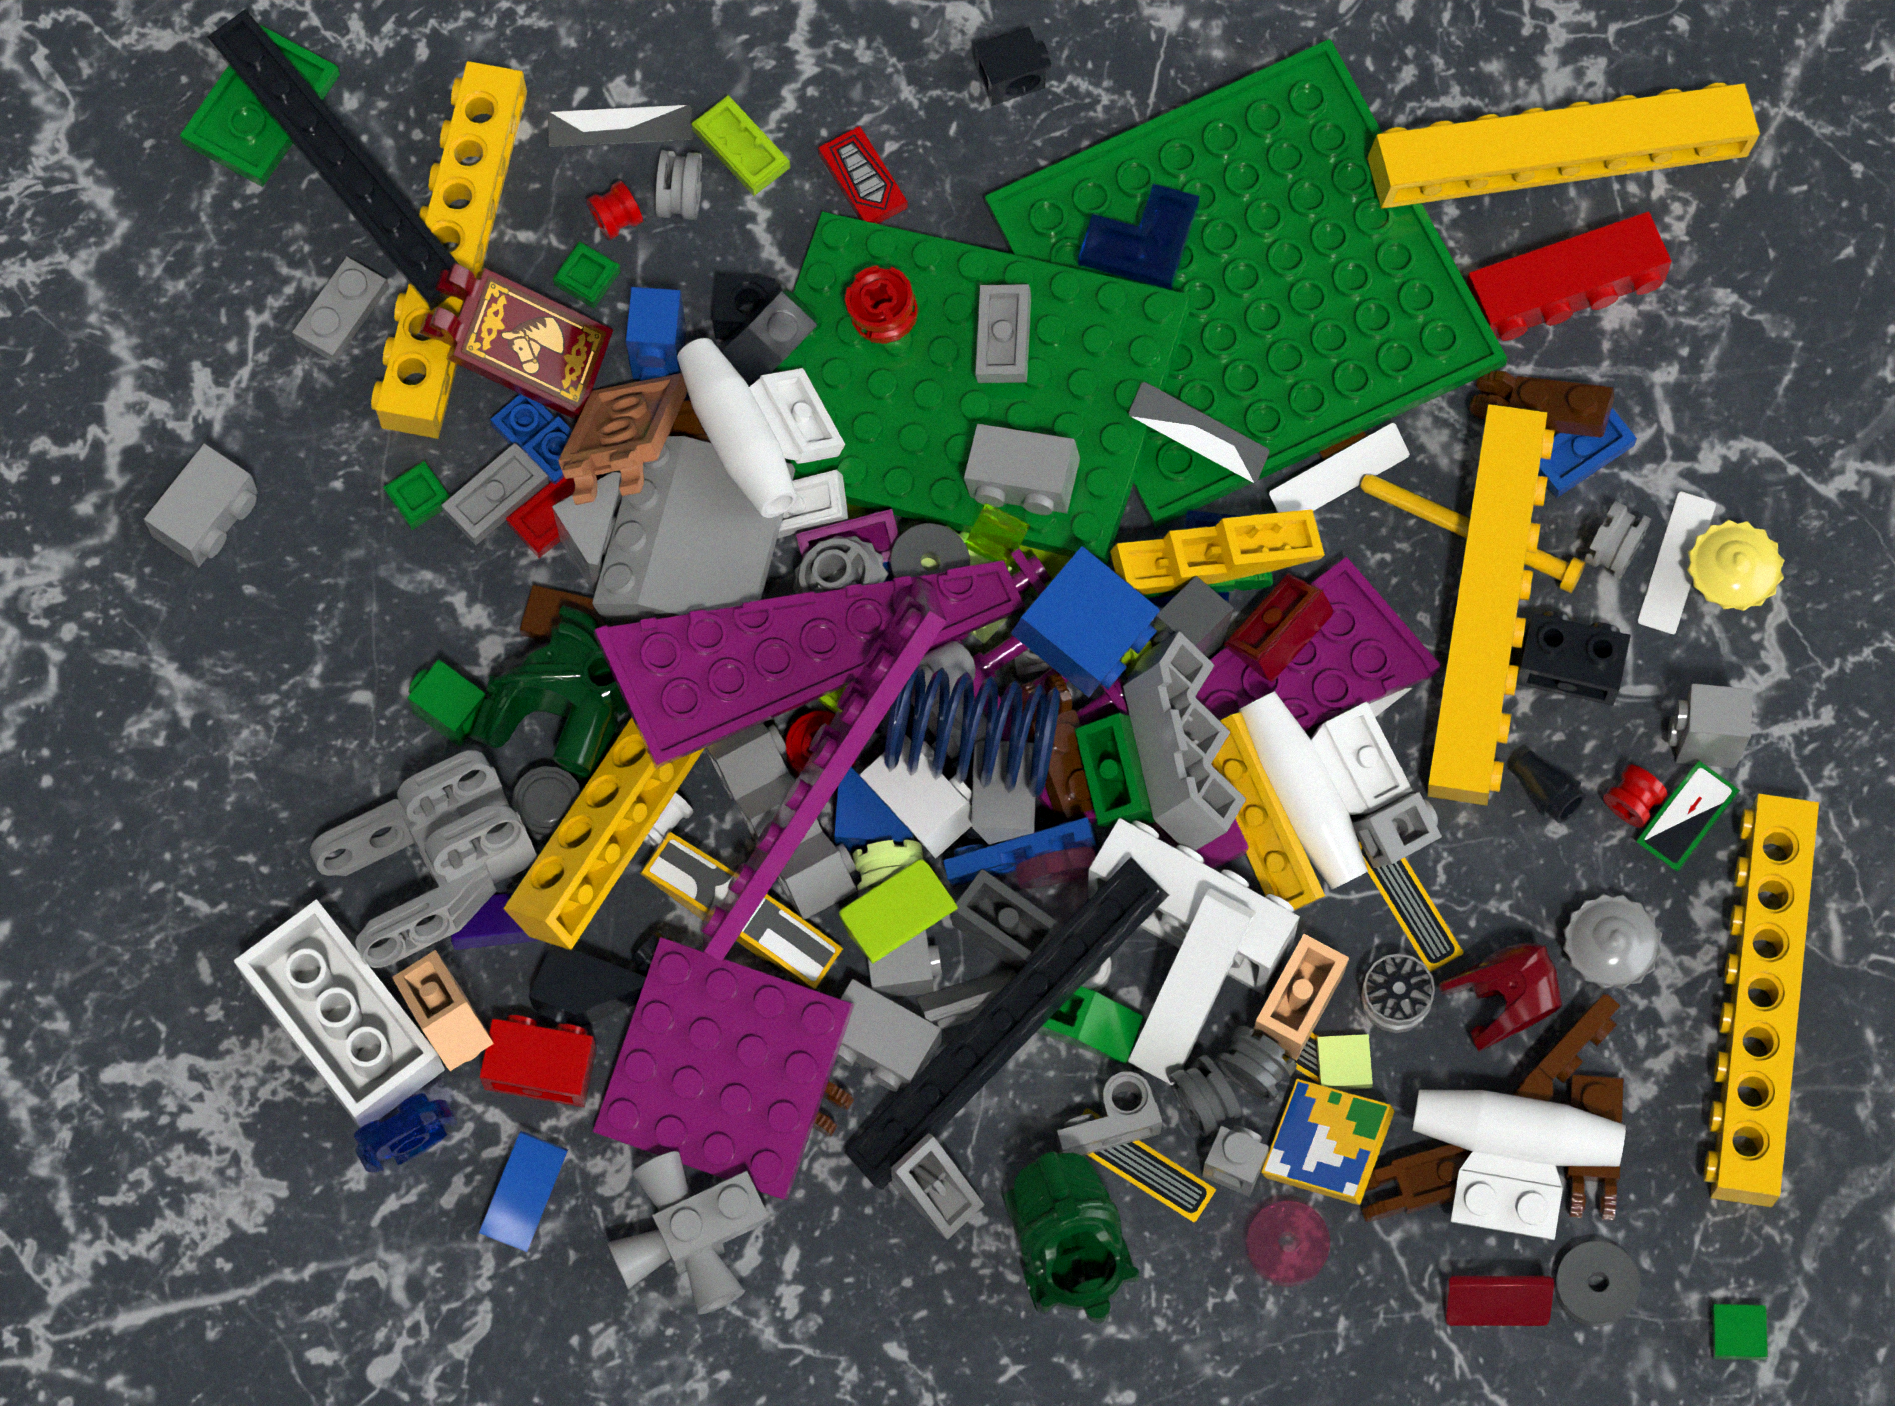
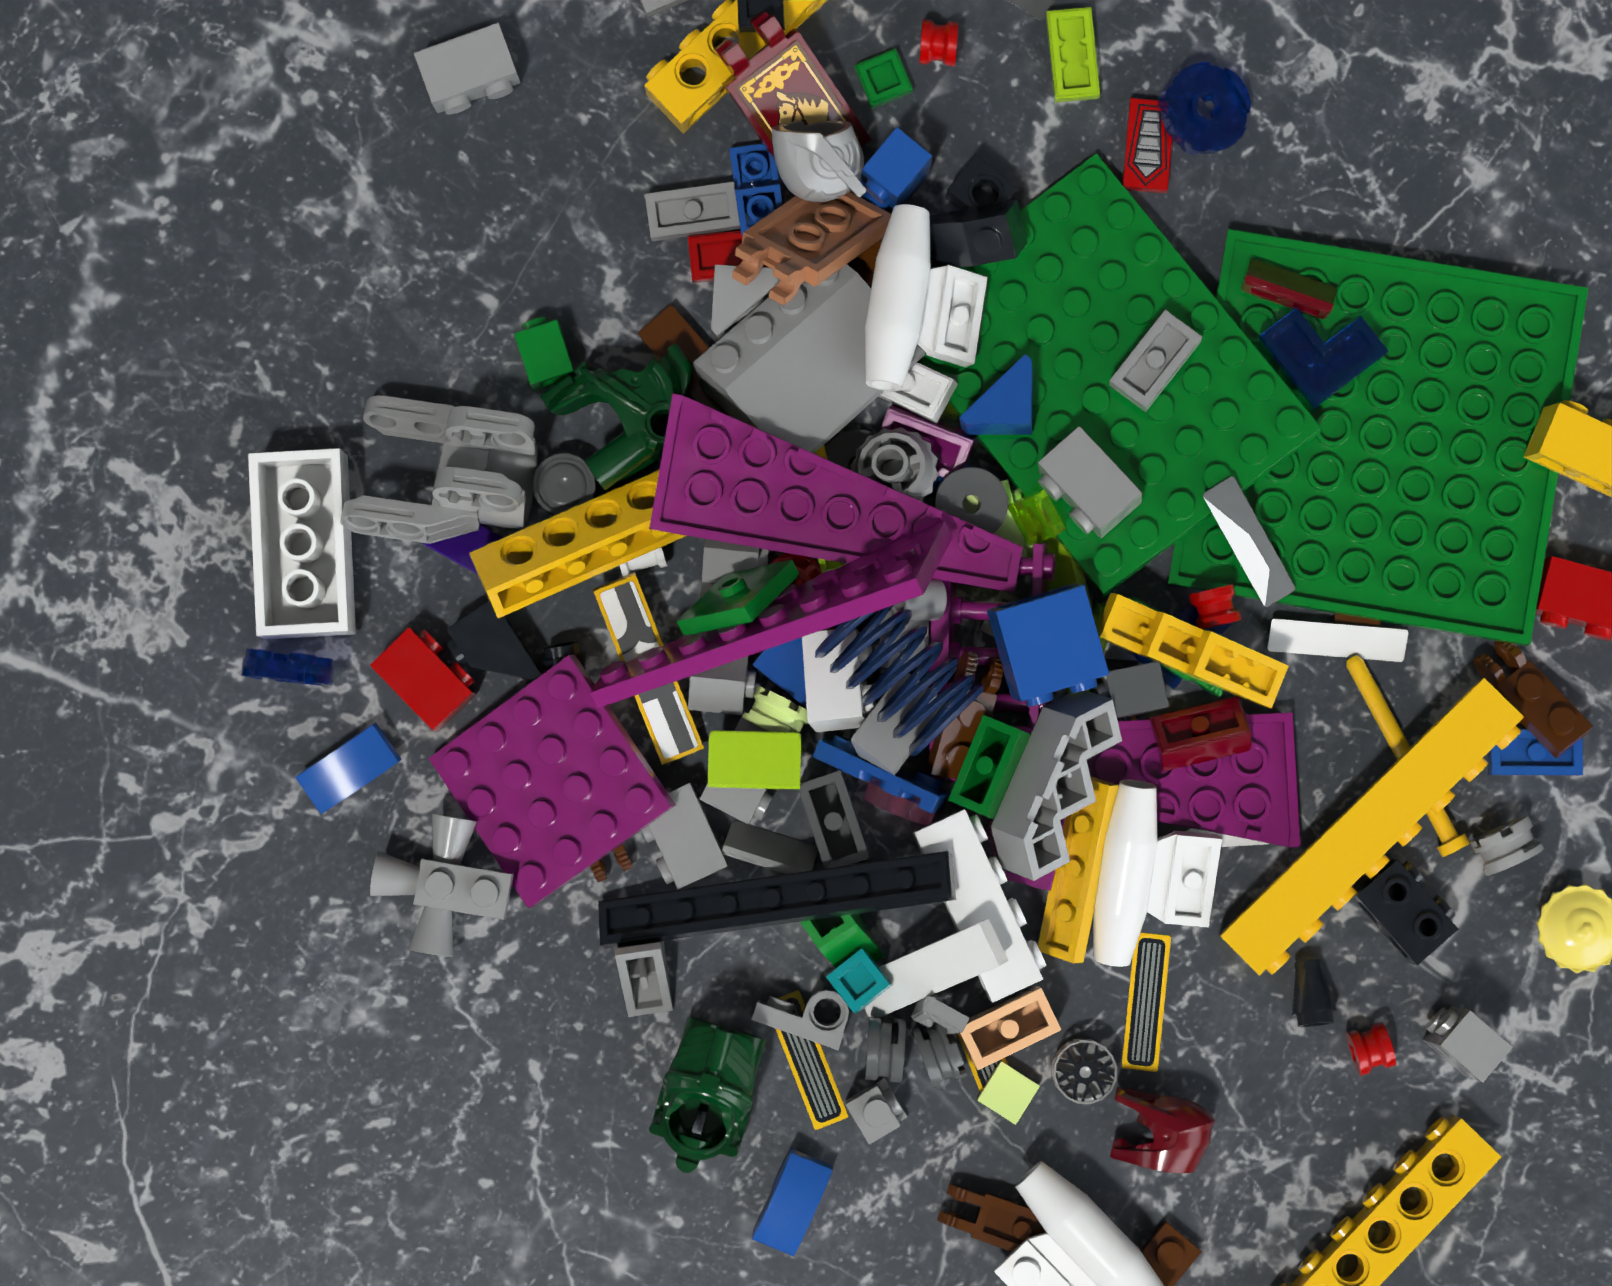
camera: 40 degrees right, 15 degrees up
green tile [383,461,450,530] -> none
light nougat brick [392,950,494,1071] -> none
light grey wheel [656,150,702,220] -> none
red wheel [845,265,918,344] -> none
black brick [975,26,1051,106] -> none
clear pink piece [1246,1201,1330,1287] -> none
tile [1261,1079,1395,1205] -> none
light grey brick [1352,792,1442,868] -> none
reddish brown hinge [1512,994,1620,1101] -> none
light grey piece [1563,893,1662,990] -> none
slope [1636,761,1740,872] -> none
white sticker [1638,492,1716,634] -> none
none -> green plate [676,559,799,635]
none -> blue slope [752,1148,833,1256]
none -> light grey helmet [772,120,866,202]
none -> teal plate [826,948,892,1014]
none -> light grey tile [911,996,970,1034]
none -> blue slope [959,354,1033,435]
none -> clear blue plate [1158,62,1251,155]
none -> red wheel [1189,584,1242,629]
none -> slope [1241,259,1337,320]

